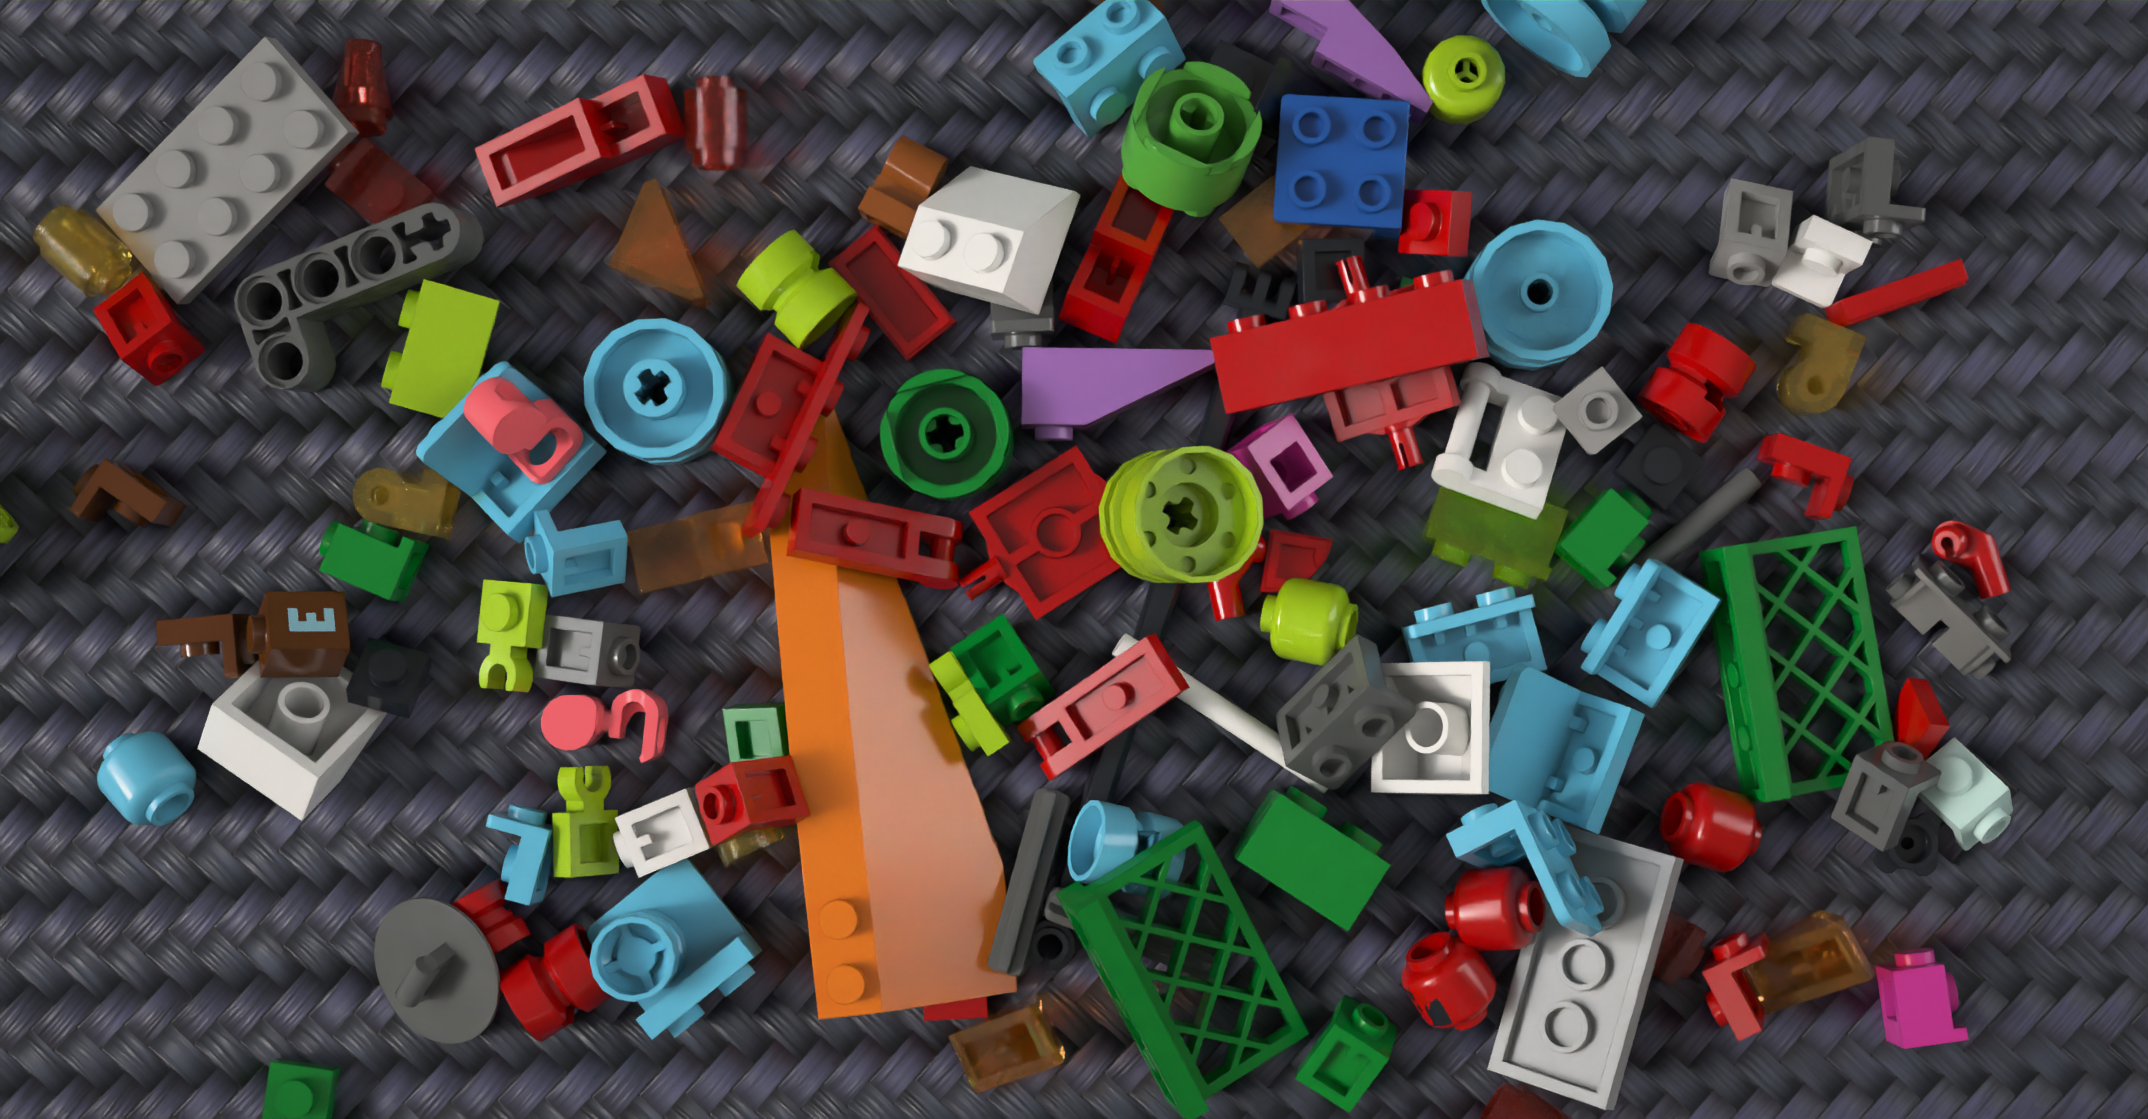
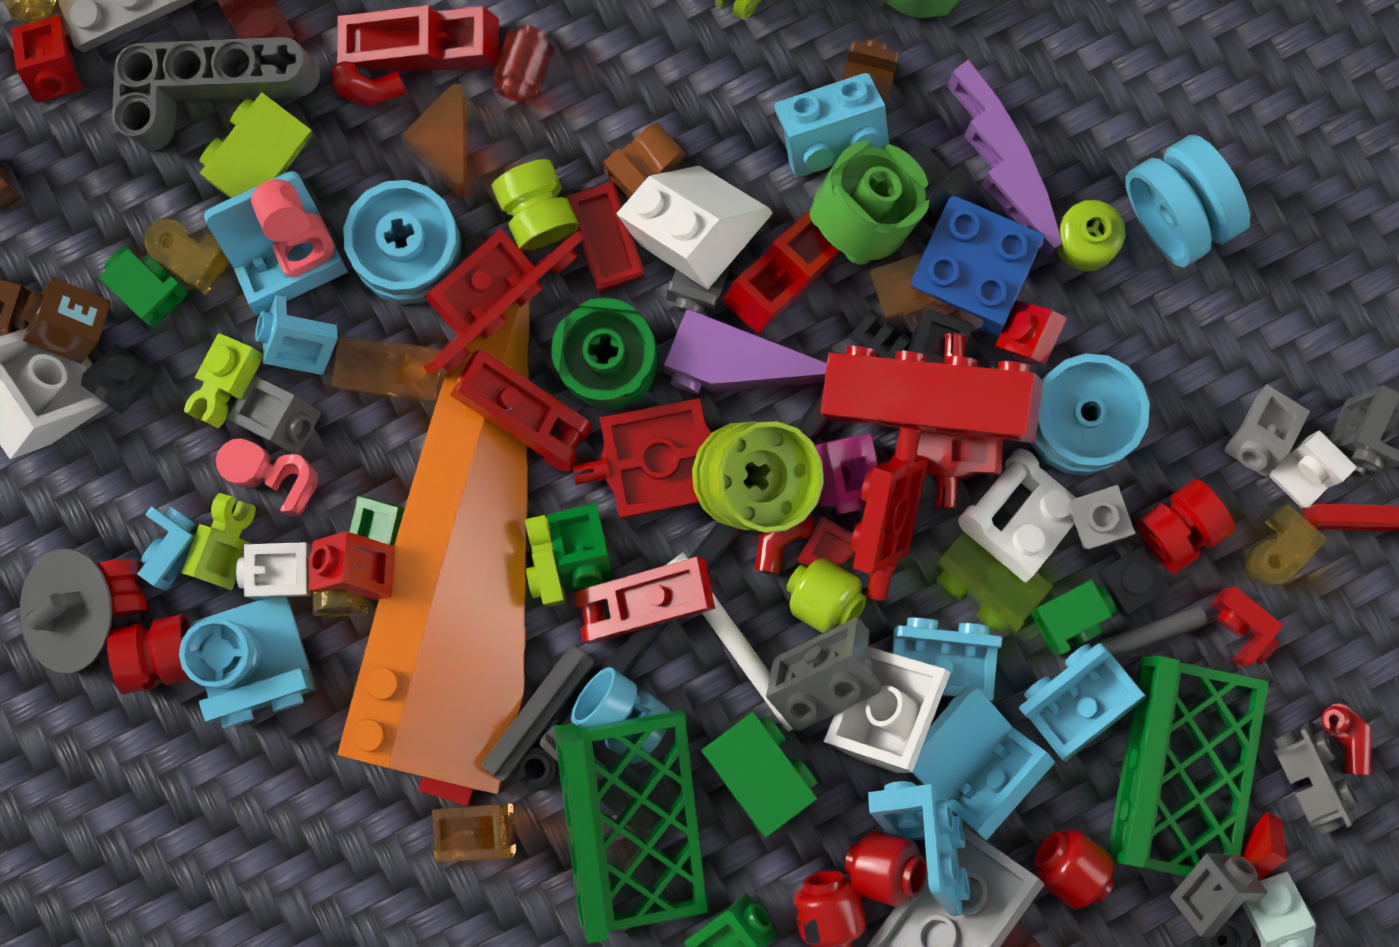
camera: 10 degrees right, 5 degrees down
none -> red arm [331,61,406,107]
none -> red plate [851,425,929,600]

